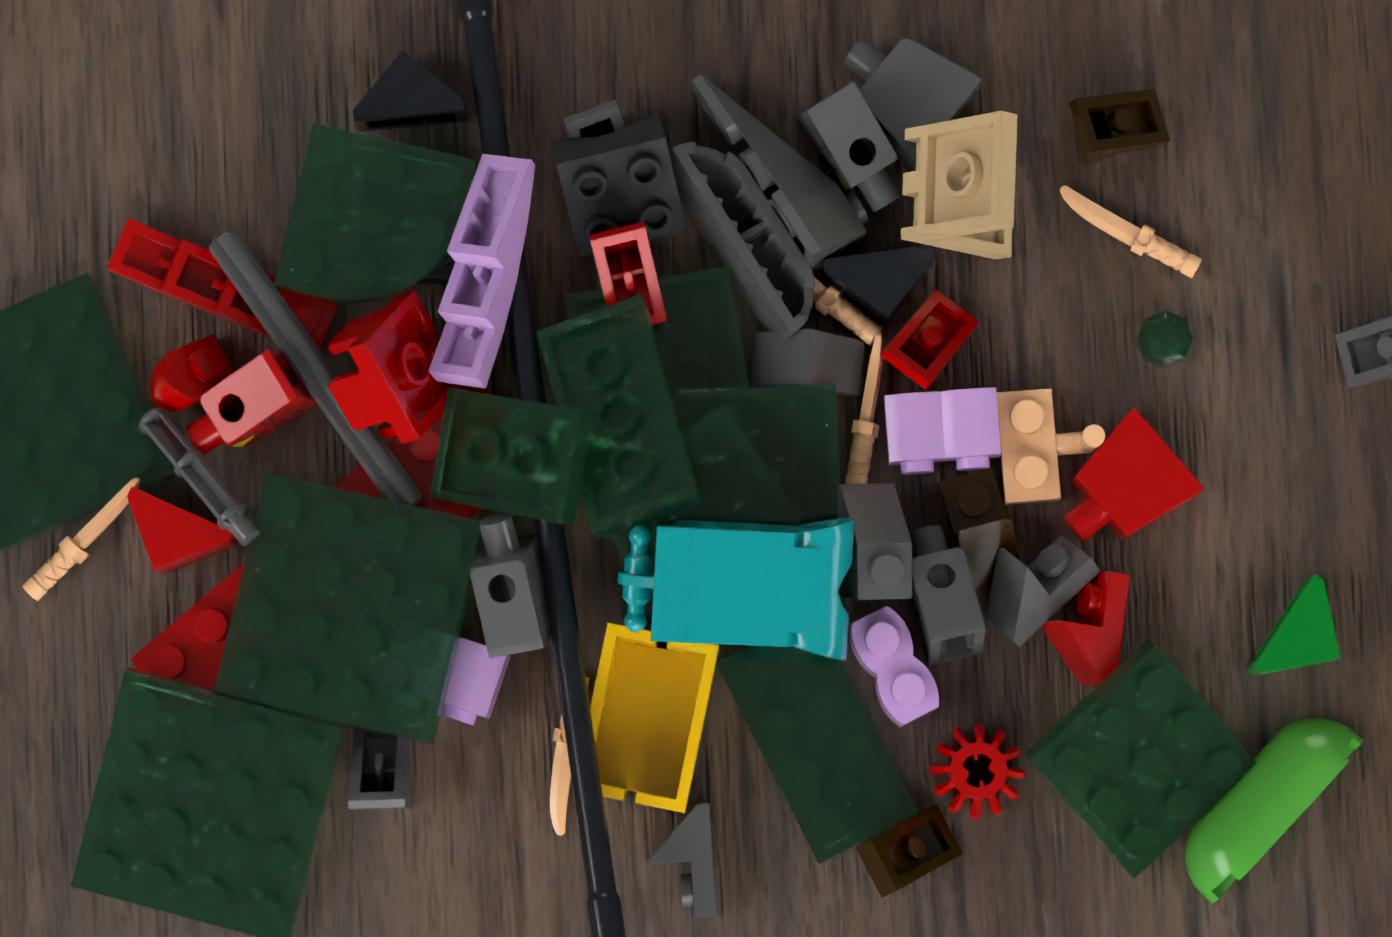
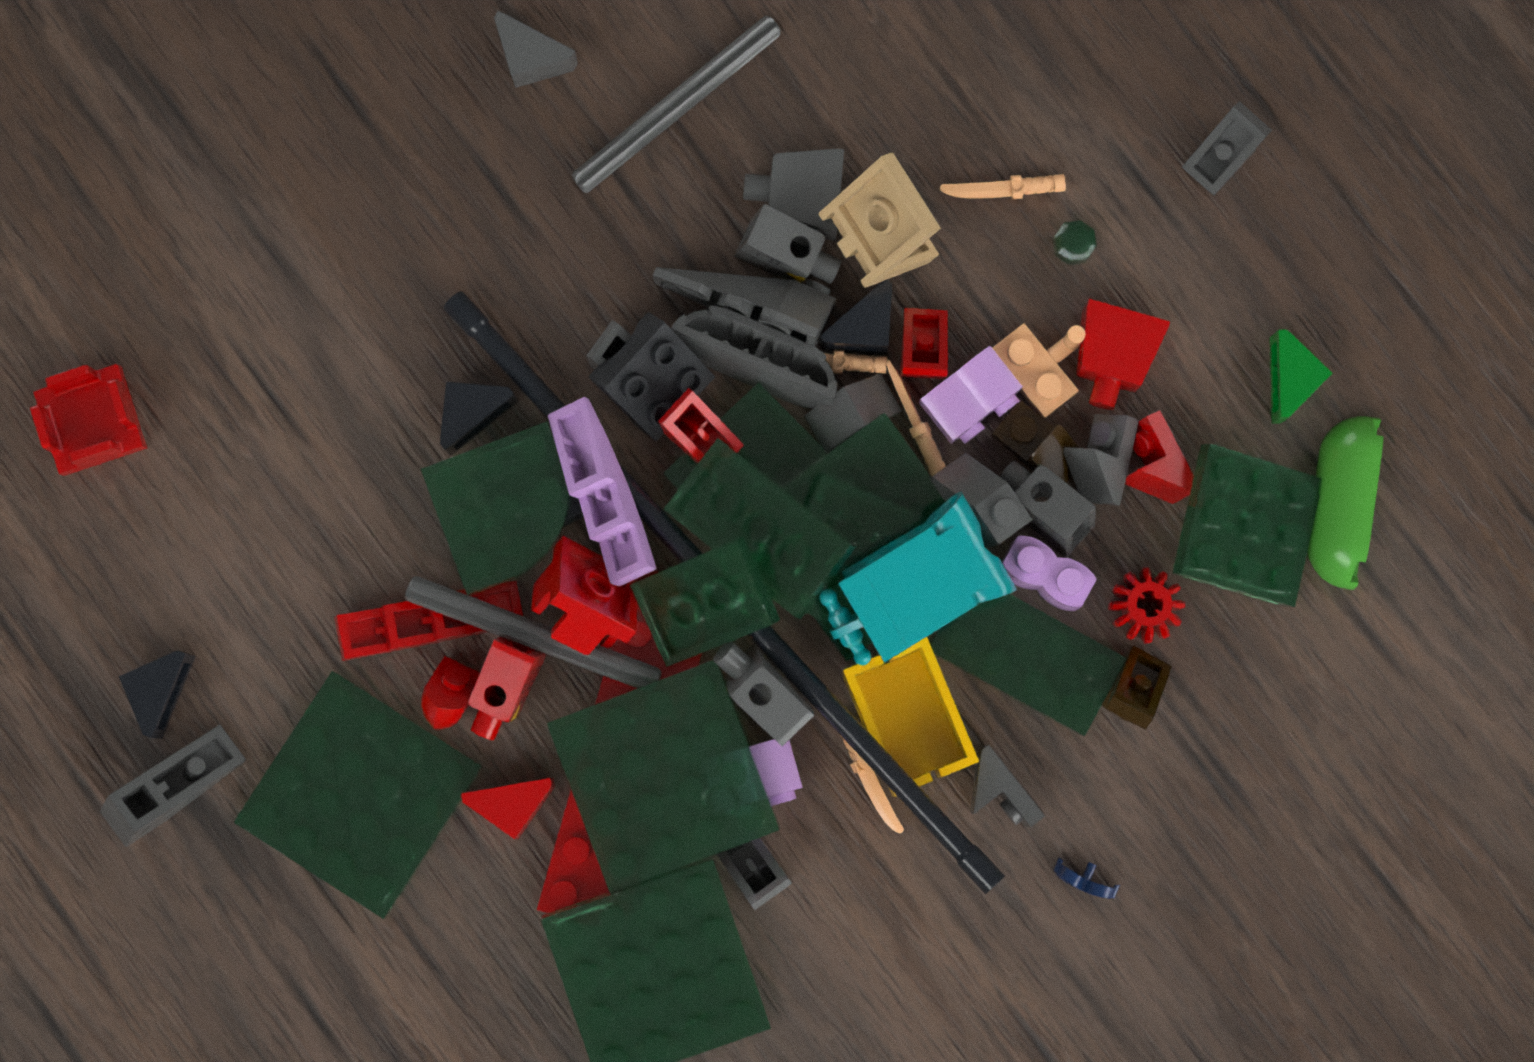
camera: 40 degrees left, 0 degrees up
light nougat piece [22,477,141,601] -> none
dark grey piece [139,407,260,546] -> none
dark brown slope [1069,89,1170,166] -> none

